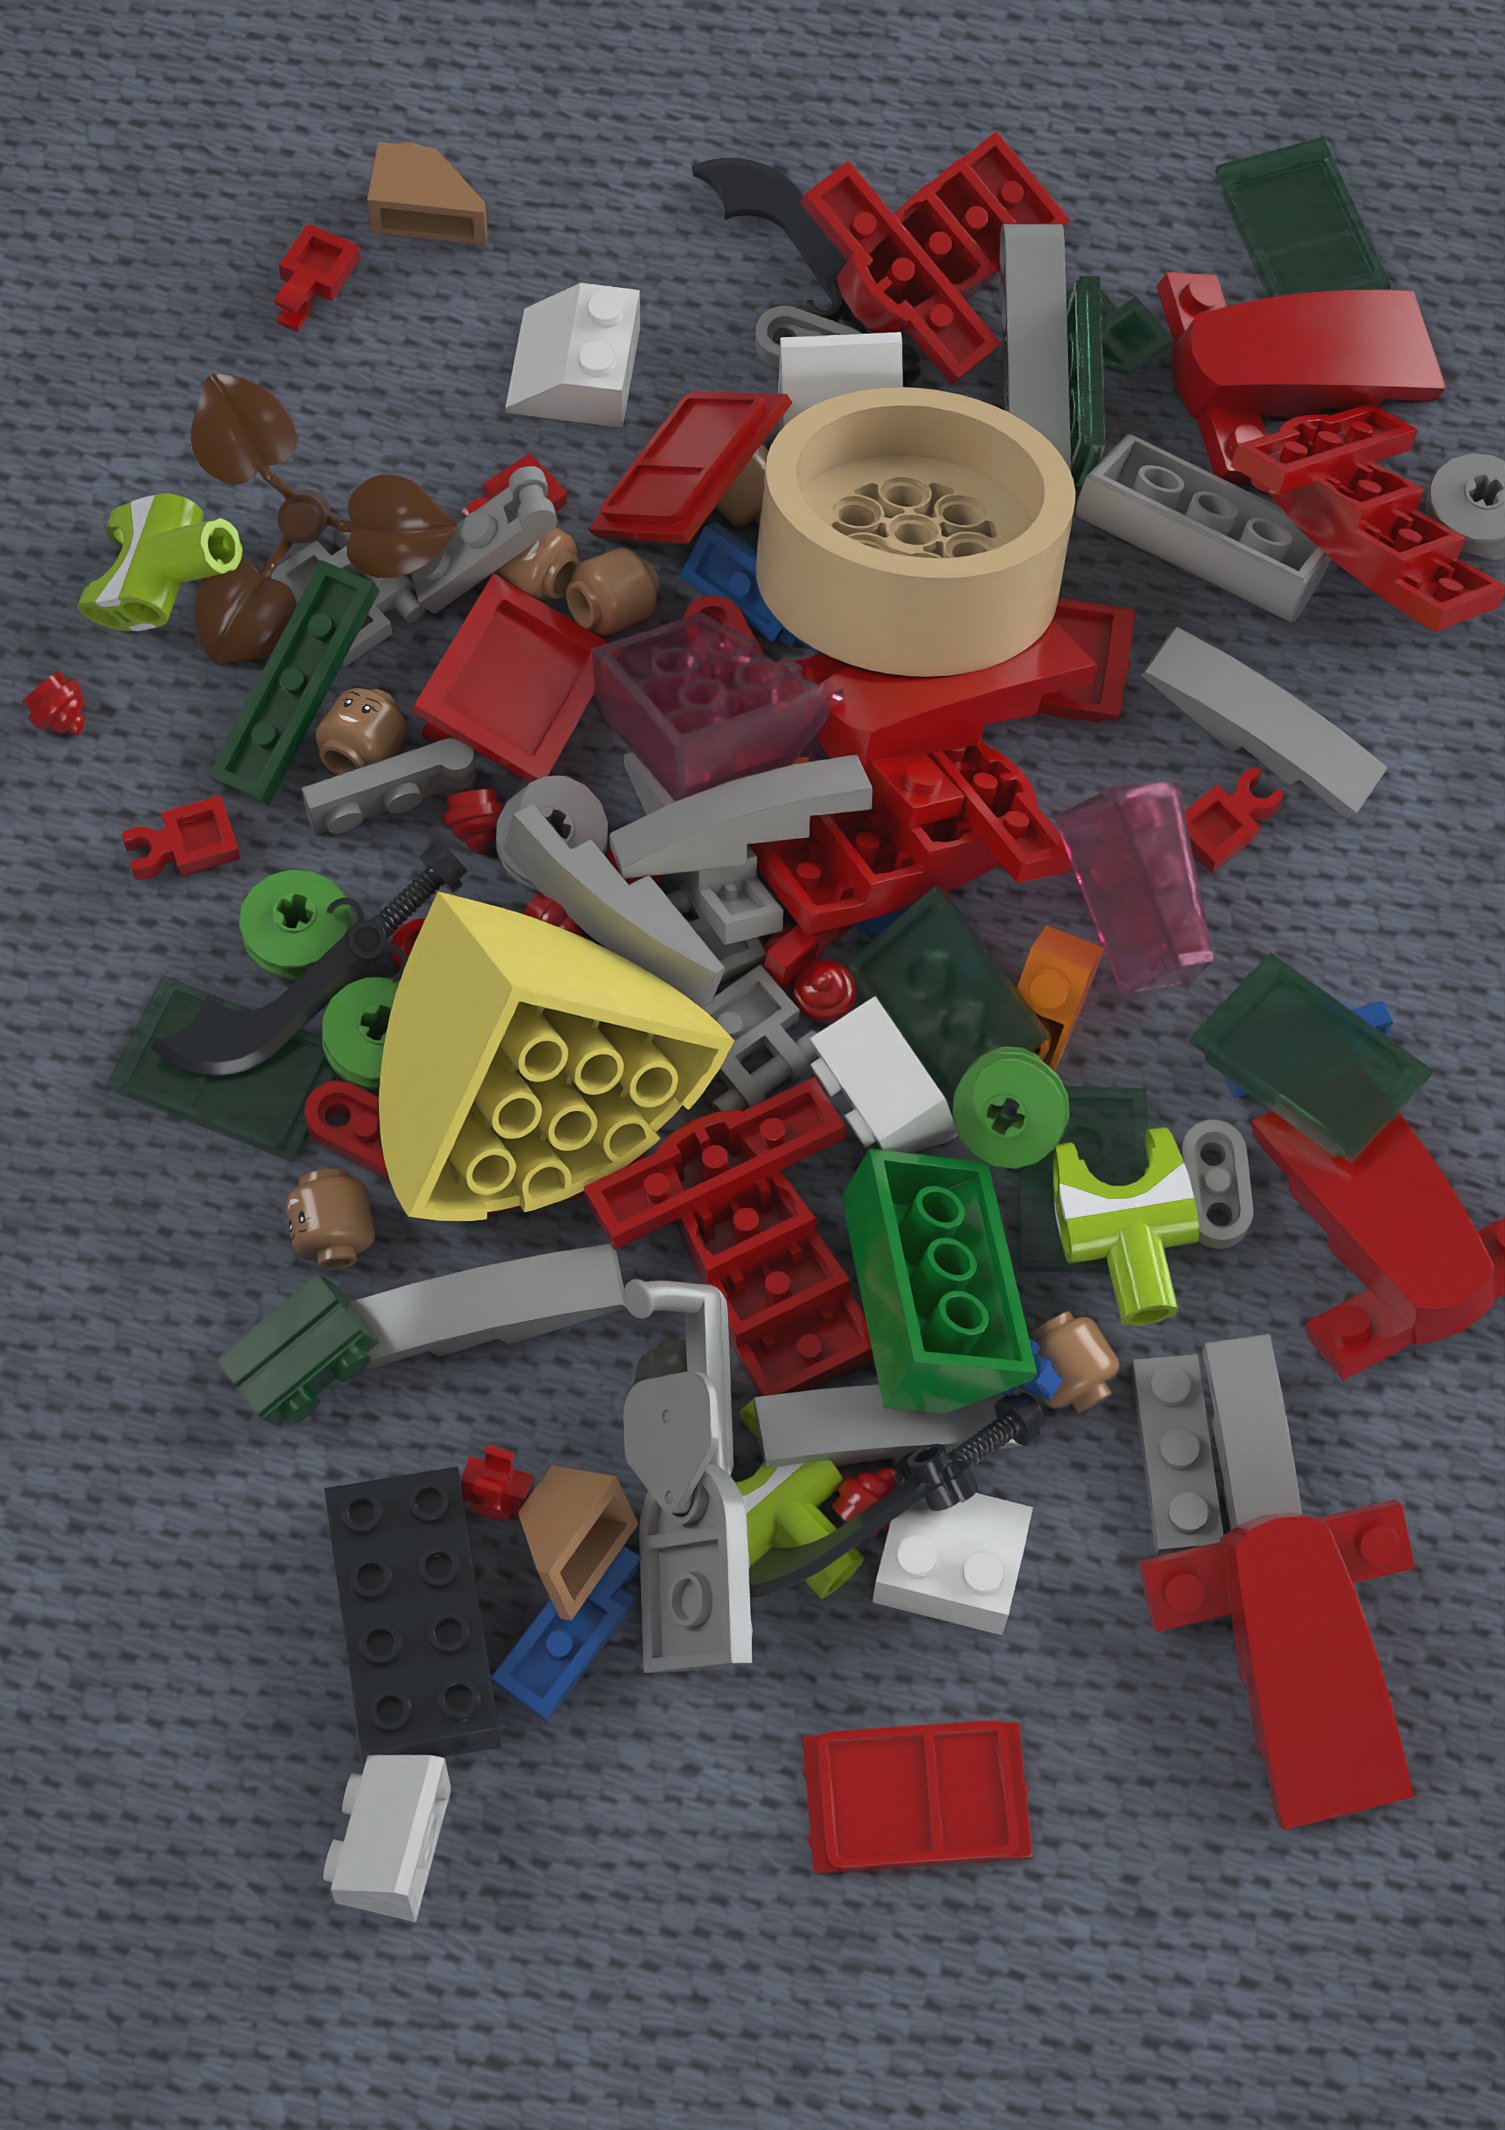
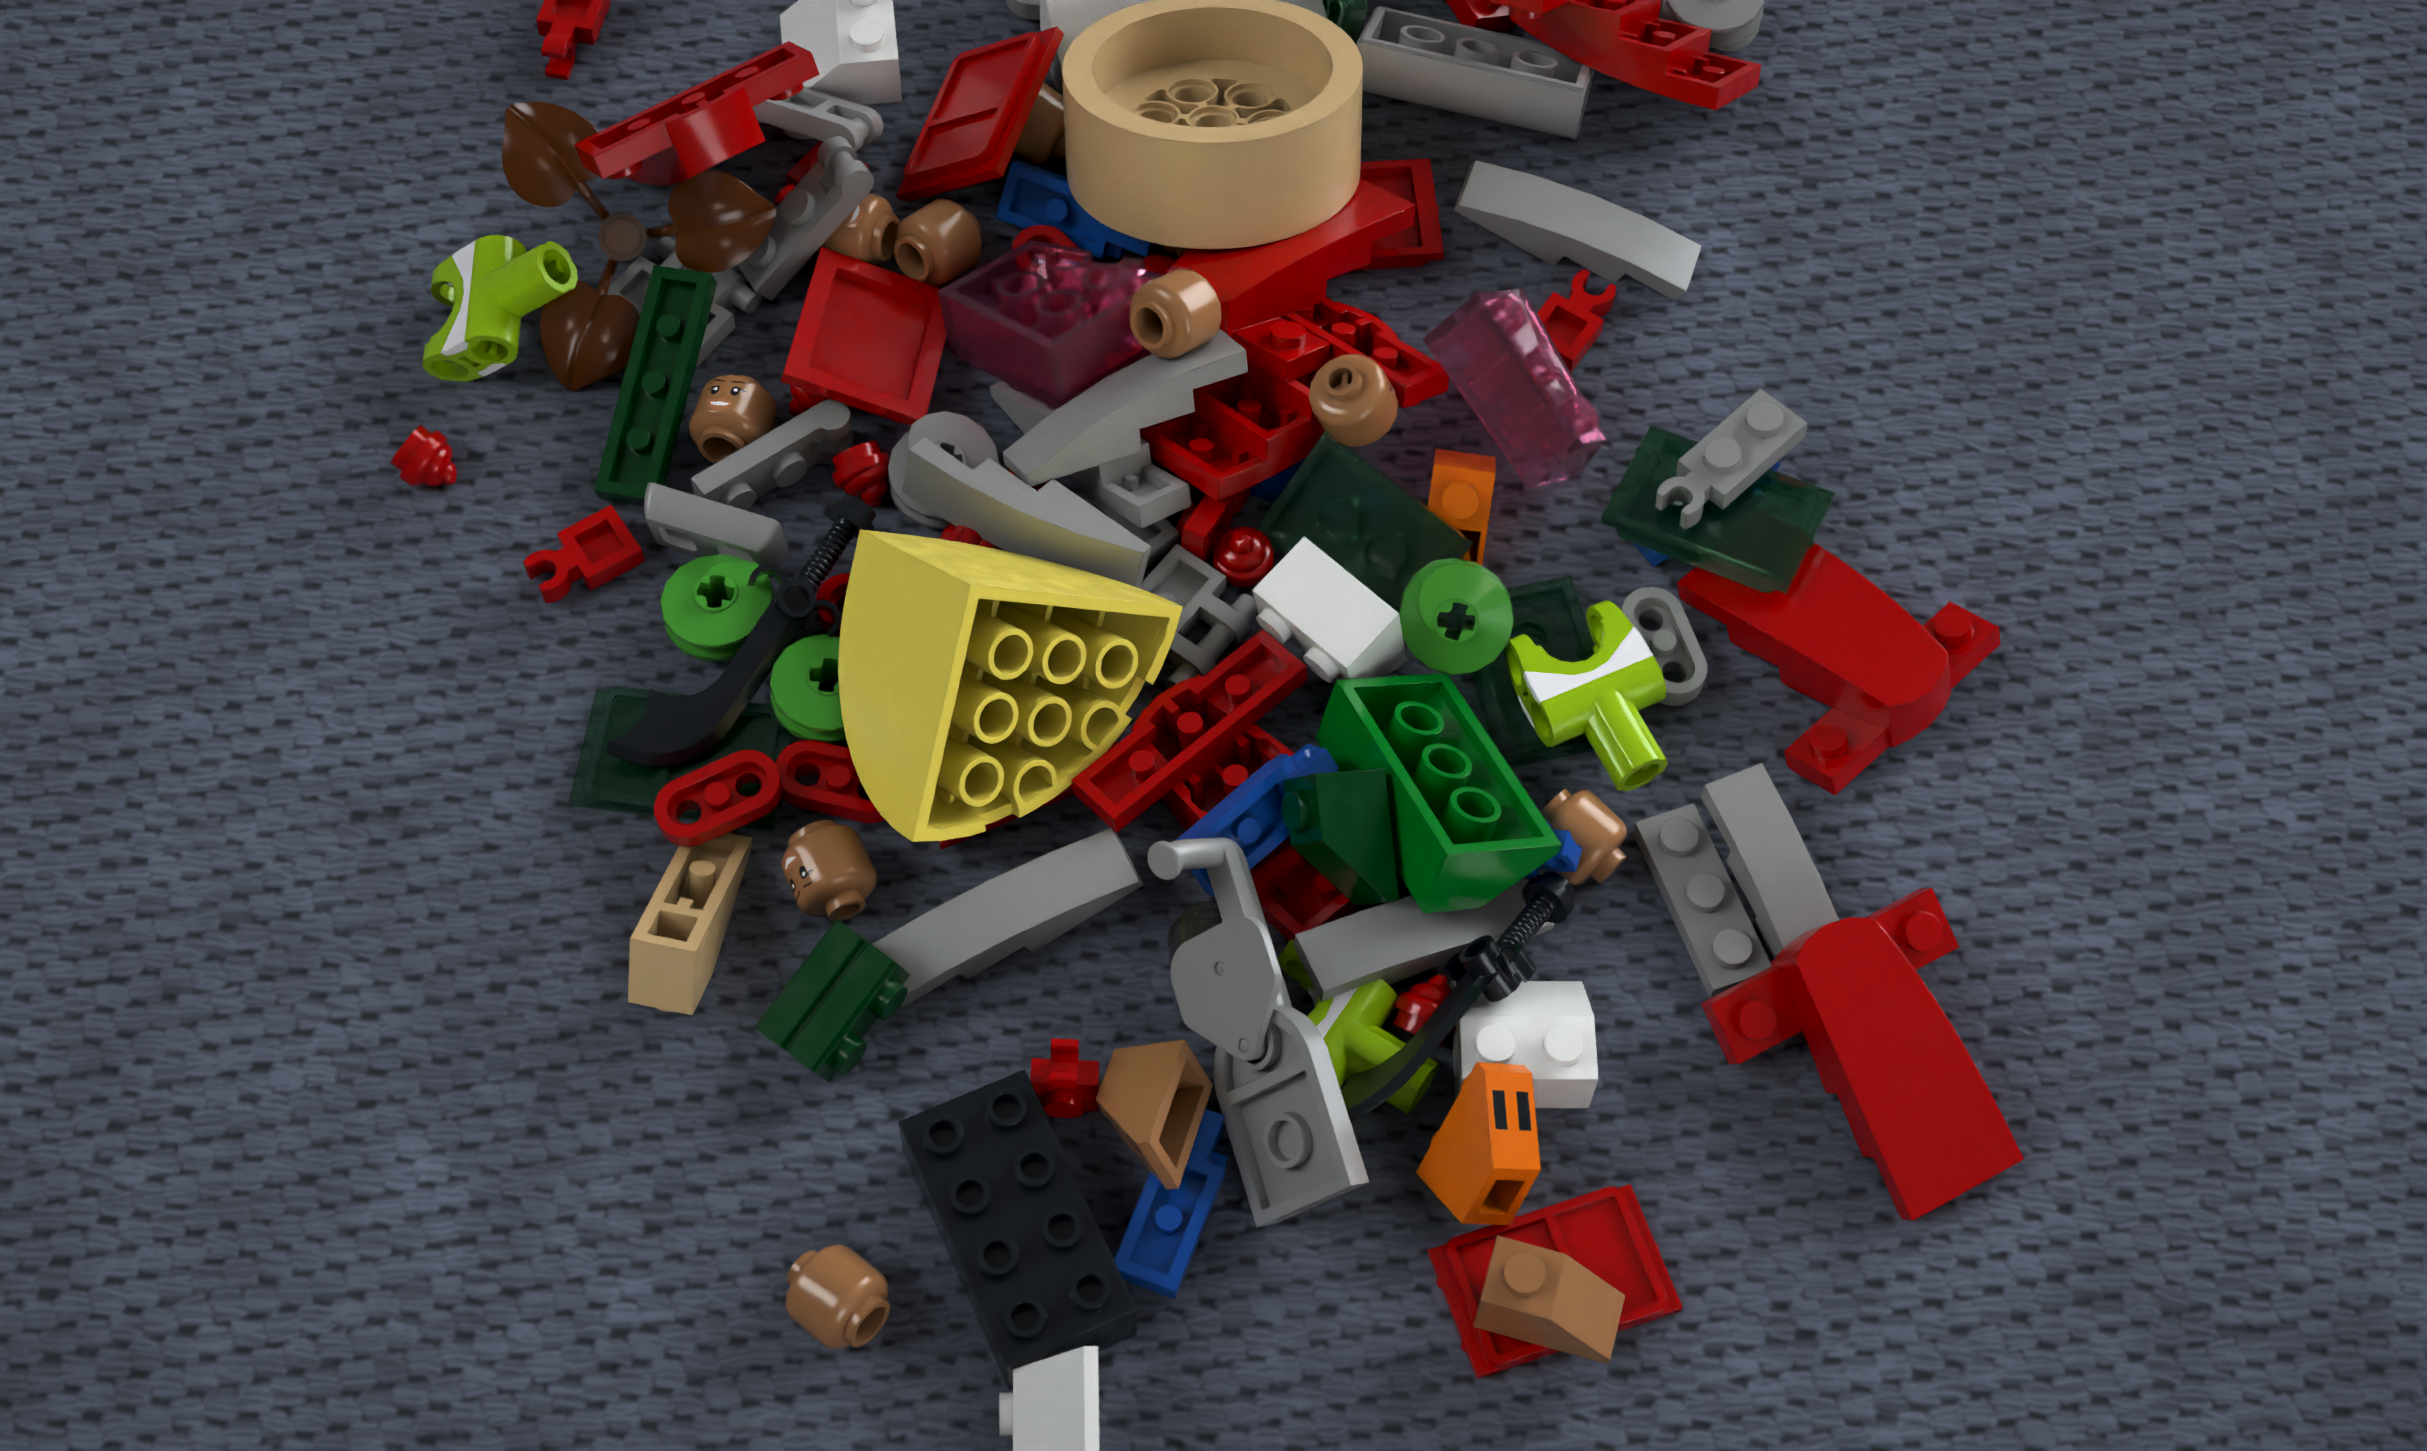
camera: 15 degrees left, 5 degrees down
none -> red slope [574,41,820,186]
none -> tan slope [628,833,753,1015]
none -> light grey piece [644,482,790,575]
none -> red plate [654,750,783,847]
none -> light grey plate [752,87,883,152]
none -> medium nougat head [785,1244,890,1350]
none -> medium nougat head [1130,269,1222,359]
none -> blue hinge [1175,743,1339,897]
none -> dark green slope [1282,768,1399,906]
none -> medium nougat head [1309,354,1398,447]
none -> orange slope [1416,1062,1541,1225]
none -> medium nougat slope [1473,1235,1625,1364]
none -> light grey plate [1655,388,1807,529]

